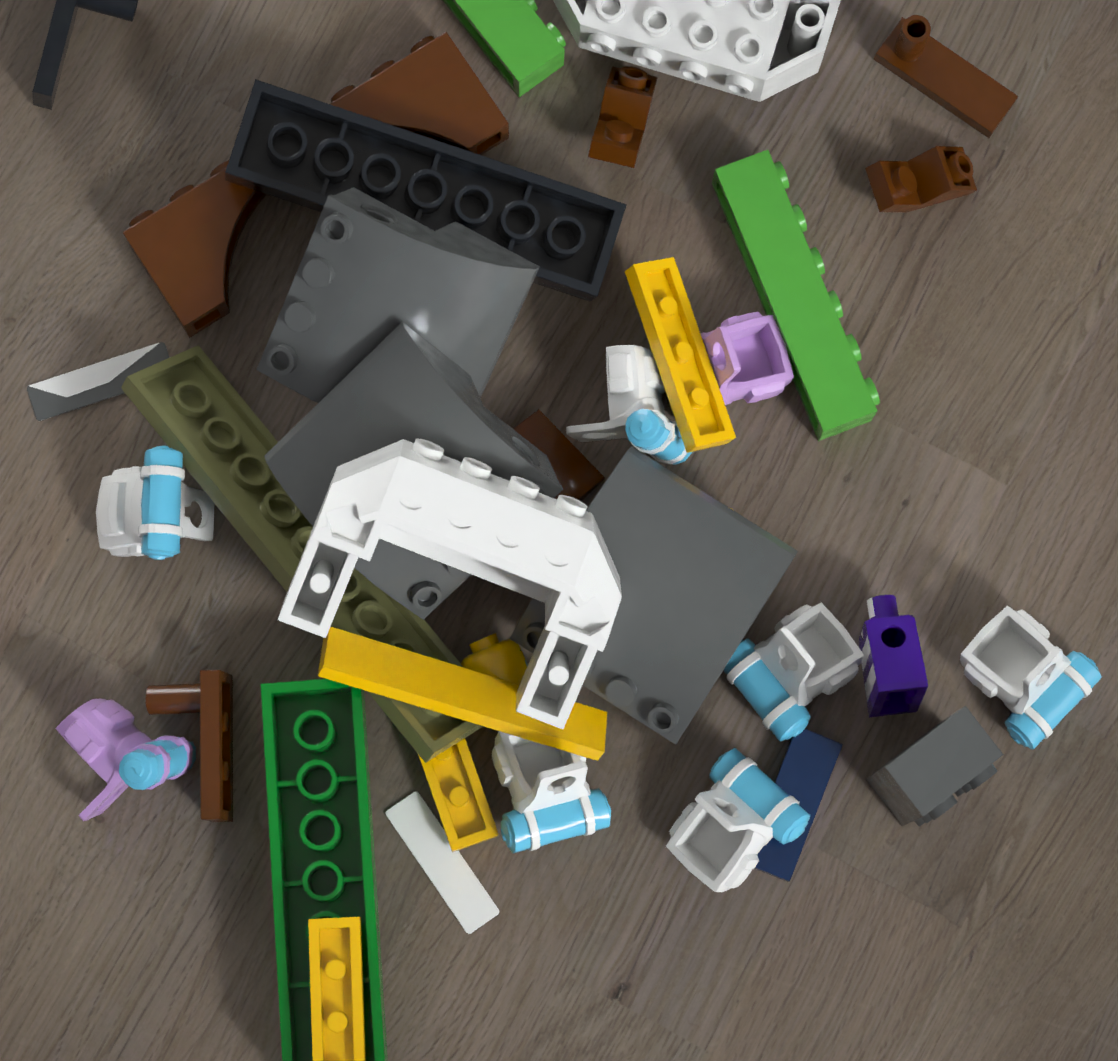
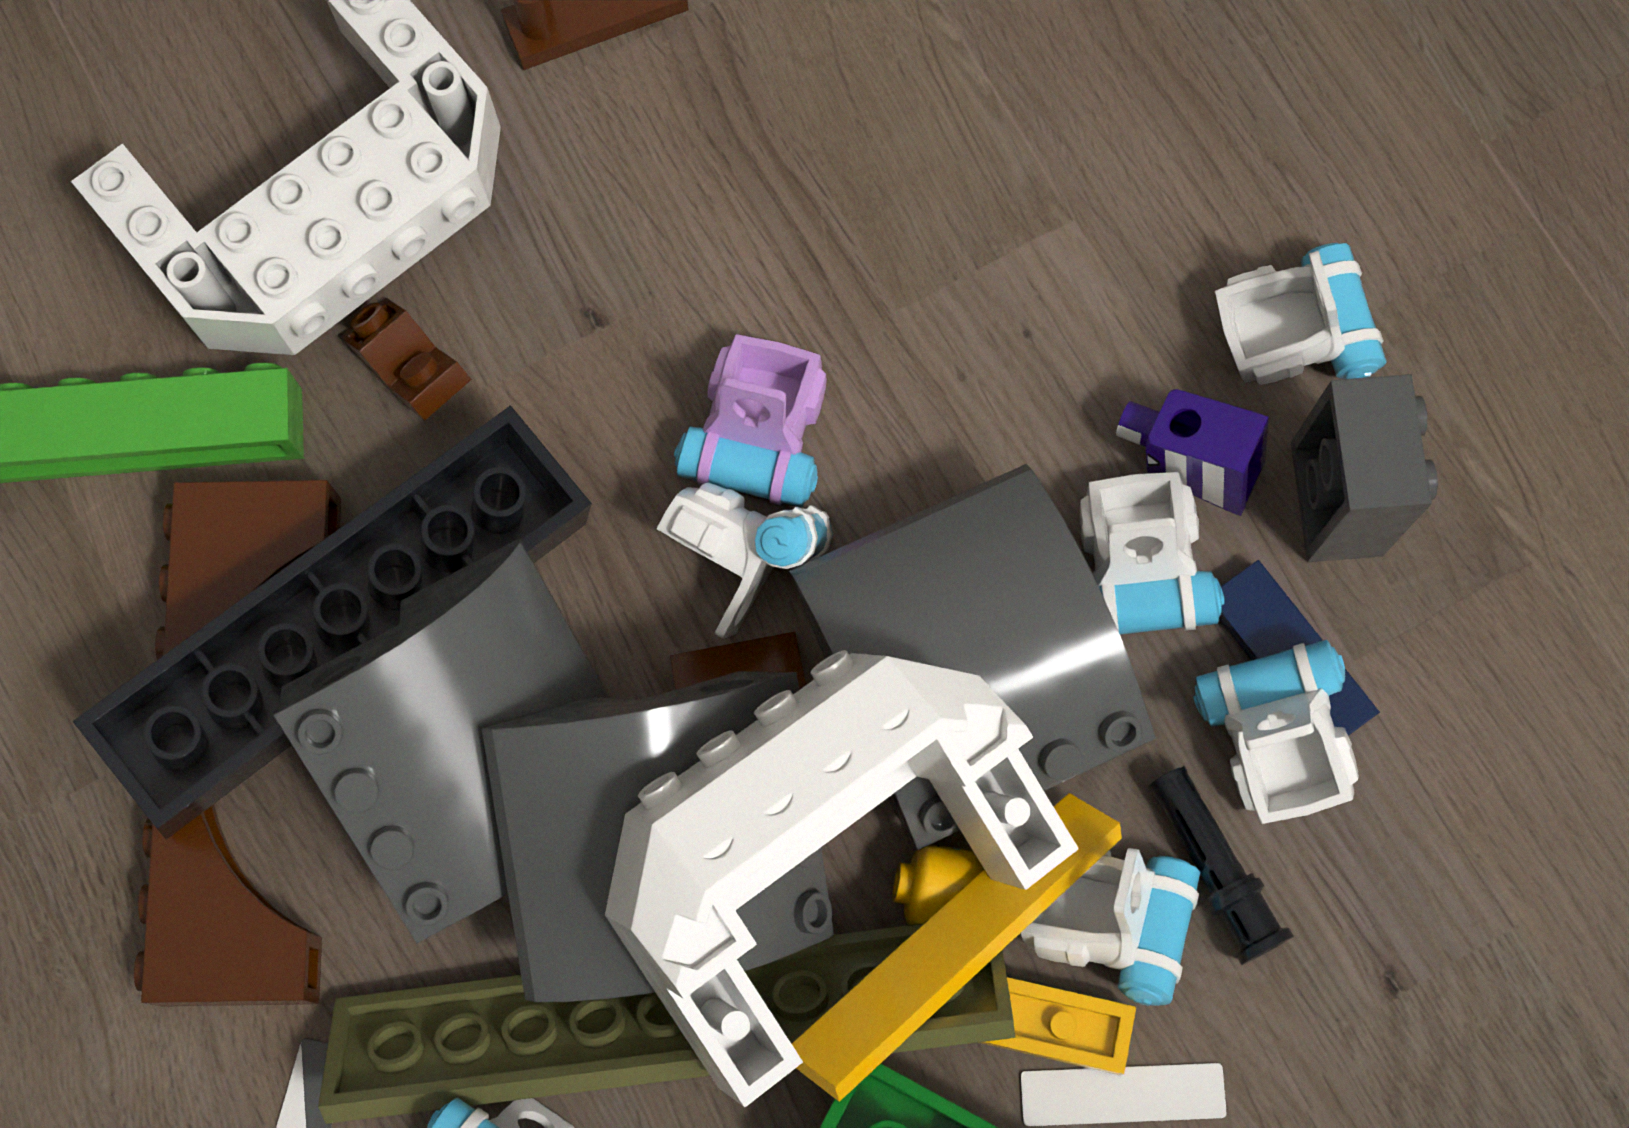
camera: 50 degrees left, 5 degrees down
yellow plate [625,257,736,453] -> none
bright green brick [712,150,880,441] -> none
reddish brown slope [865,146,977,212] -> none
none -> black pin [1148,766,1294,966]

